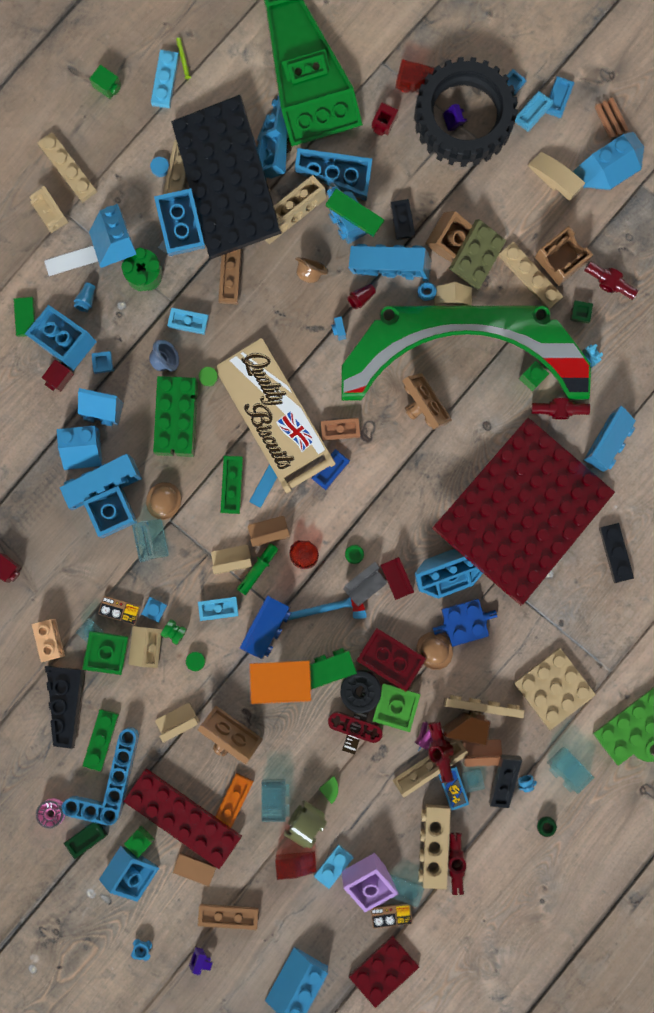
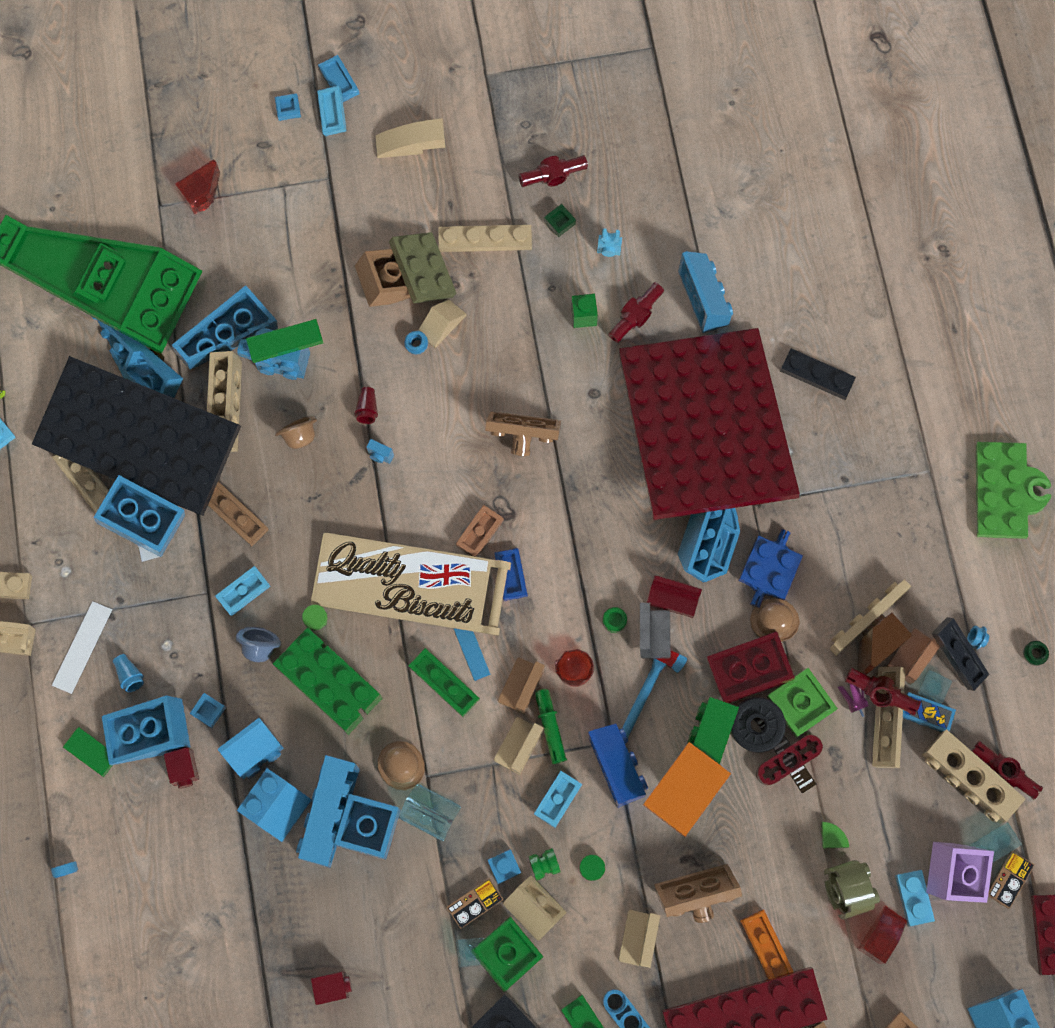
camera: 50 degrees left, 10 degrees down
light nougat brick [32,619,65,662] -> none
dark azure slope [89,204,137,268] -> none
green brick [121,247,163,291] -> none
dark azure tile [150,157,169,177] -> none
clear light blue brick [261,779,290,822] -> none
green panel [341,305,591,401] -> none
dark azure wedge [348,244,431,282] -> none
dark red brick [371,102,399,136] -> none
black plate [390,199,415,240] -> none
black tyre [414,57,518,167] -> none
dark purple tile [443,104,467,131] -> none
tan plate [514,648,596,730] -> none
medium nougat piece [535,226,593,286] -> none
clear light blue brick [547,747,595,794] -> none
dark azure wedge [572,132,644,190] -> none
nougat tile [595,97,629,140] -> none

